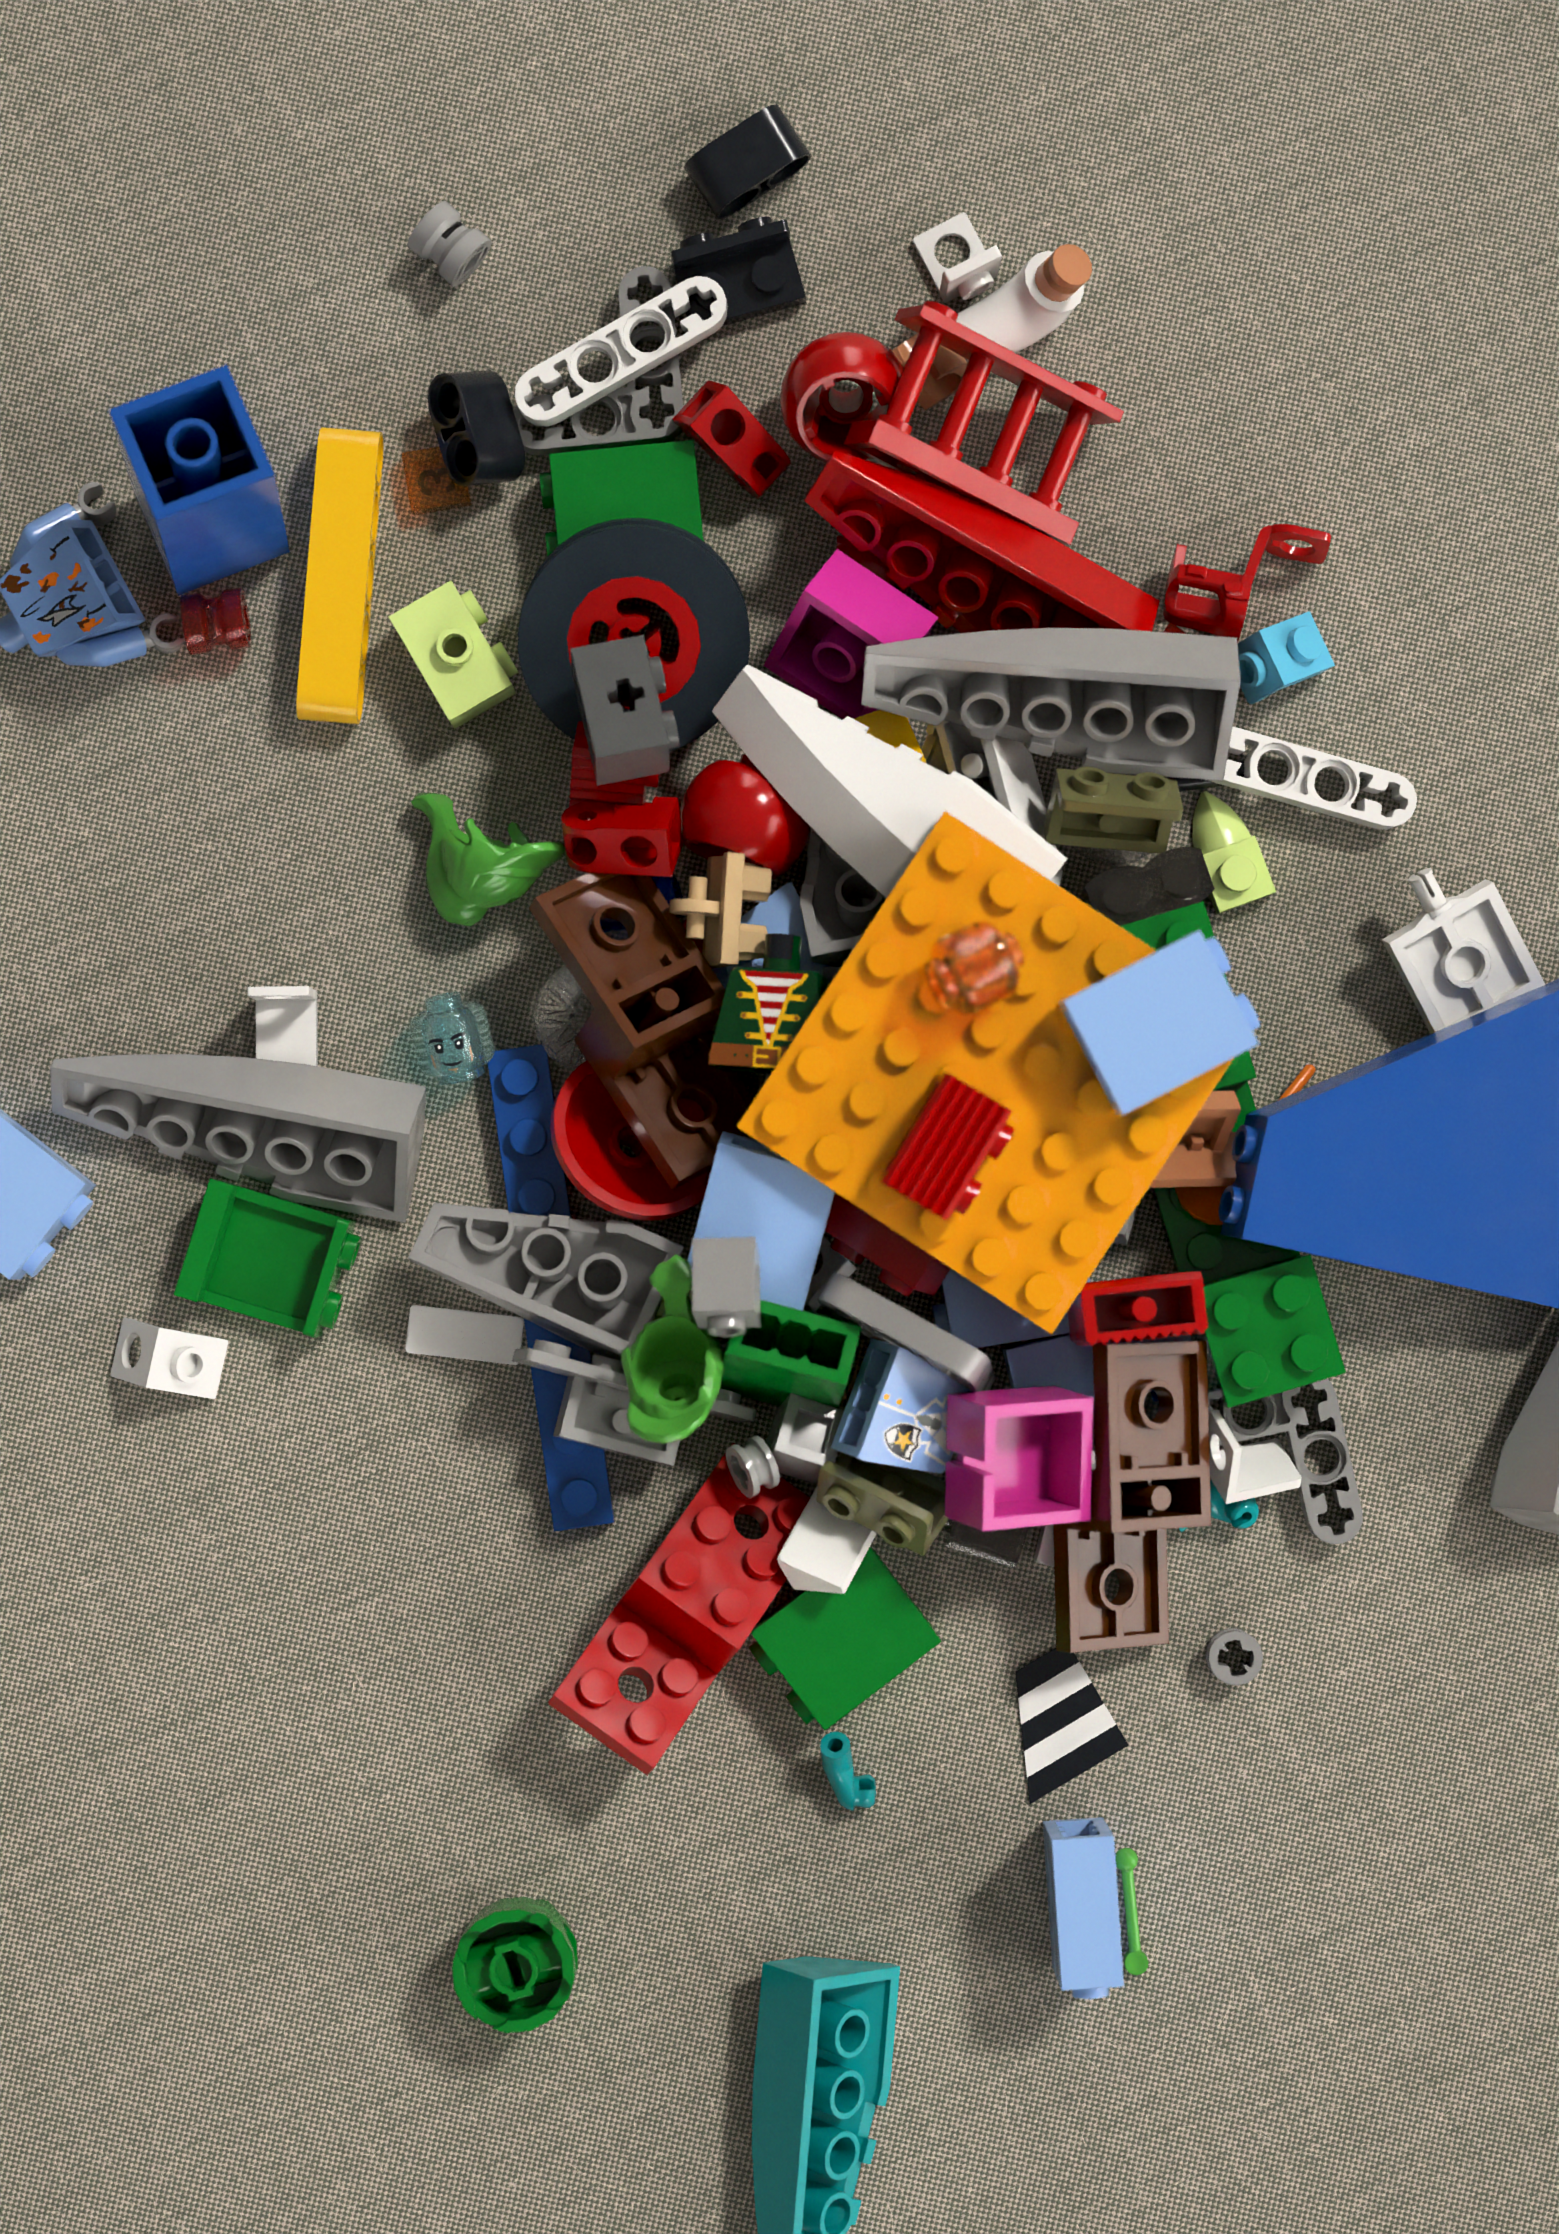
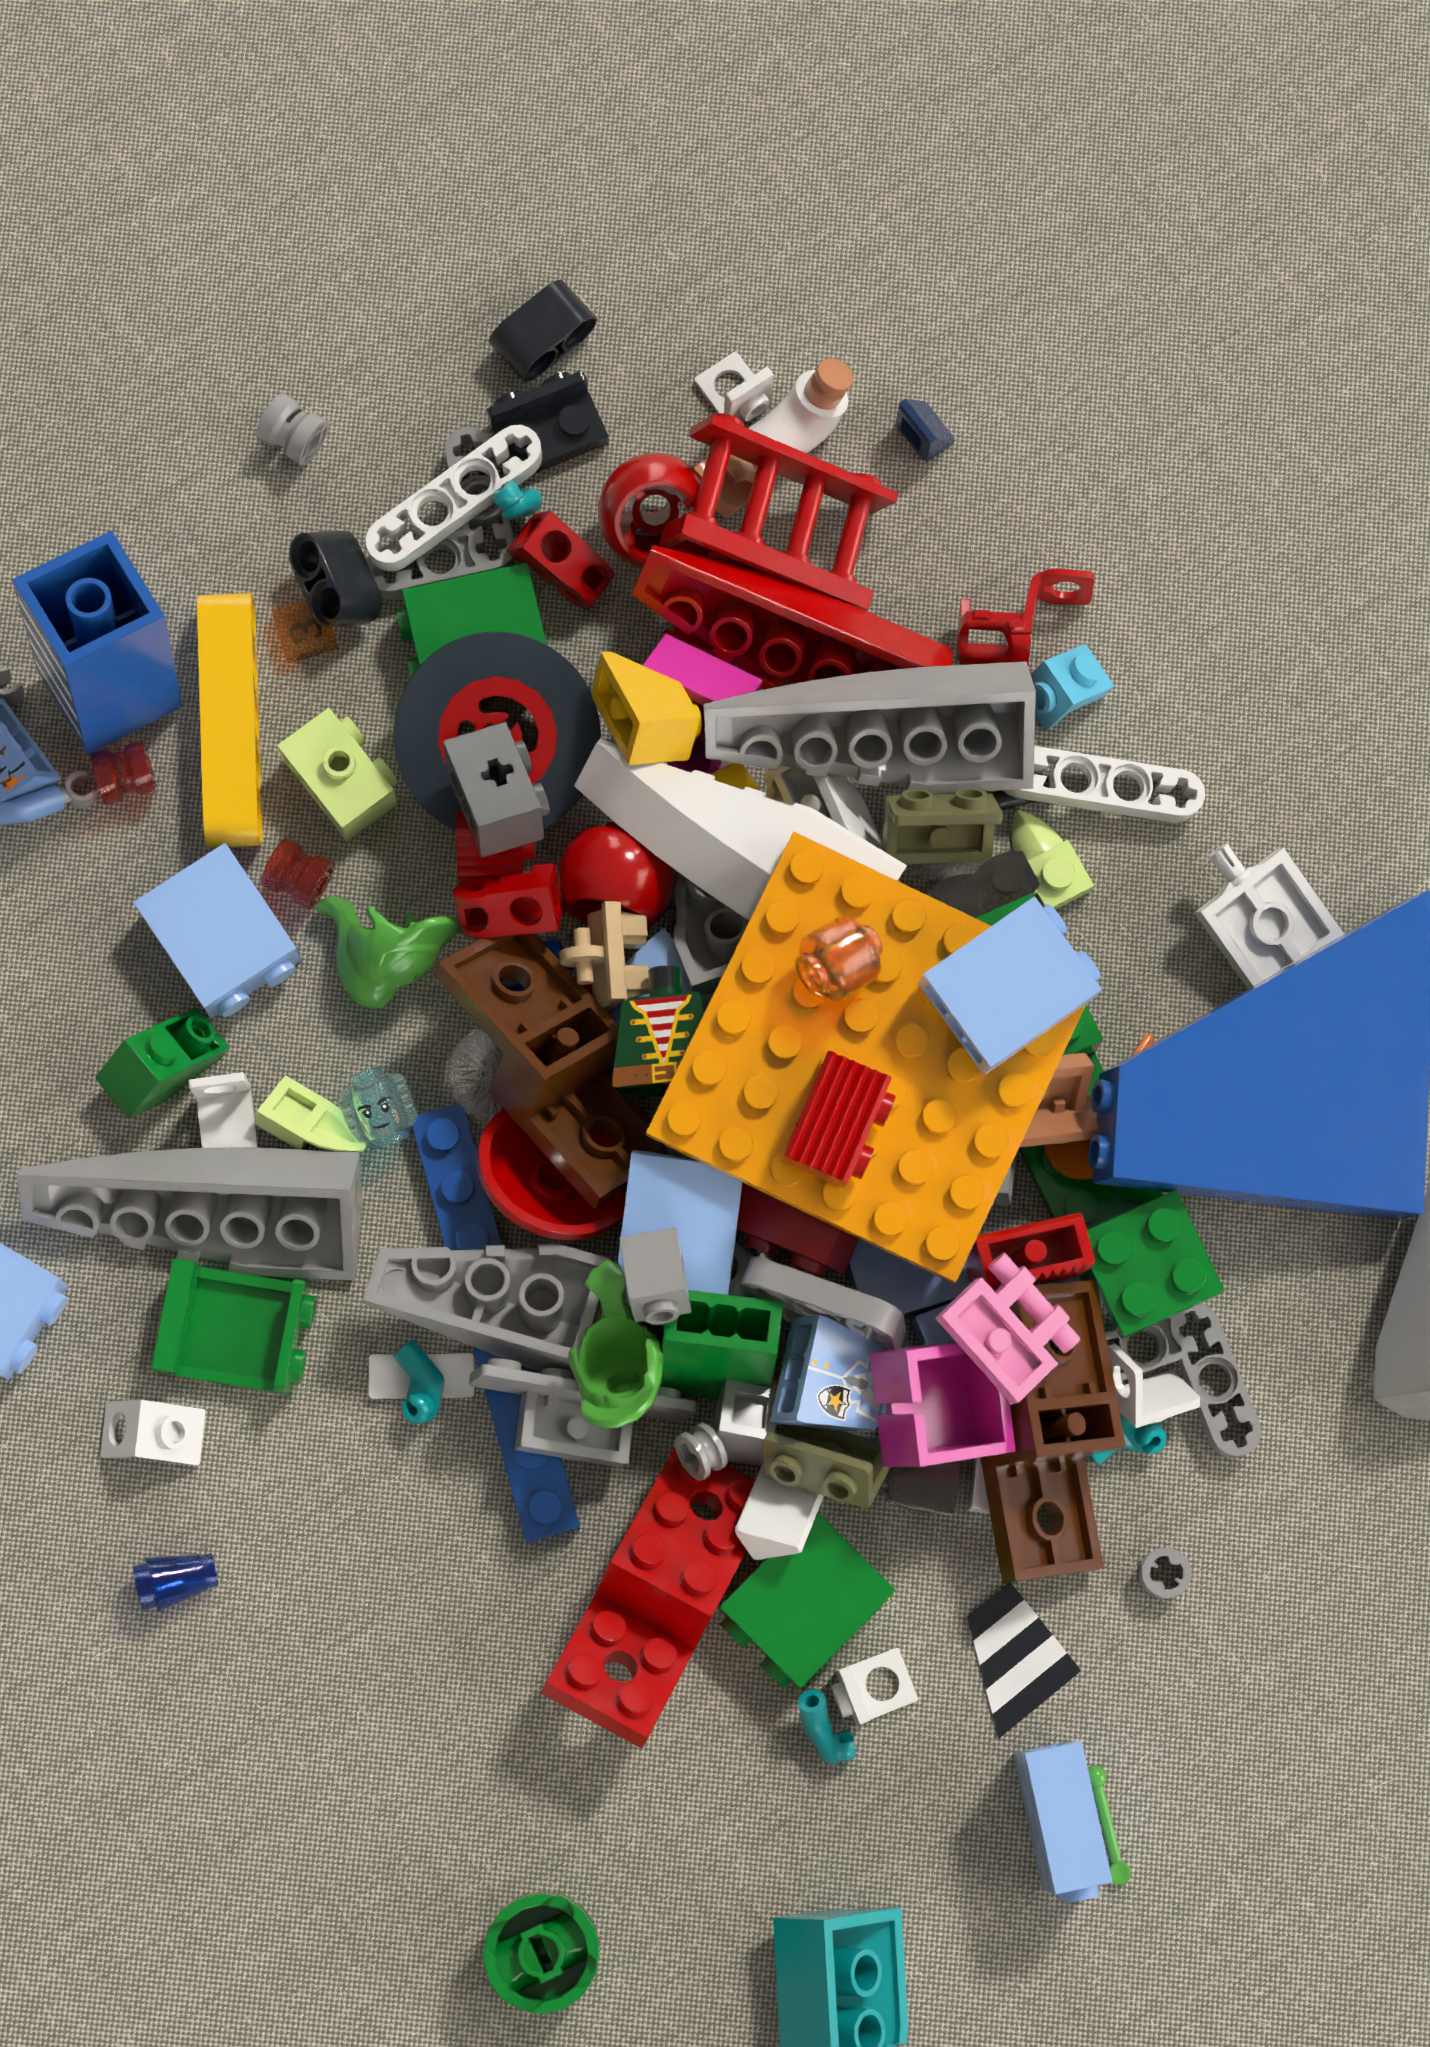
camera: 10 degrees left, 10 degrees down
none -> green slope [95,1007,230,1120]
none -> clear blue cone [132,1553,219,1613]
none -> light blue brick [133,843,302,1019]
none -> yellowish green plate [254,1075,366,1152]
none -> clear red wheel [261,838,335,910]
none -> teal arm [393,1339,445,1424]
none -> teal arm [492,481,542,520]
none -> yellow slope [591,652,702,765]
none -> white bracket [831,1648,918,1725]
none -> dark blue slope [895,398,955,462]
none -> bright pink plate [935,1253,1081,1404]

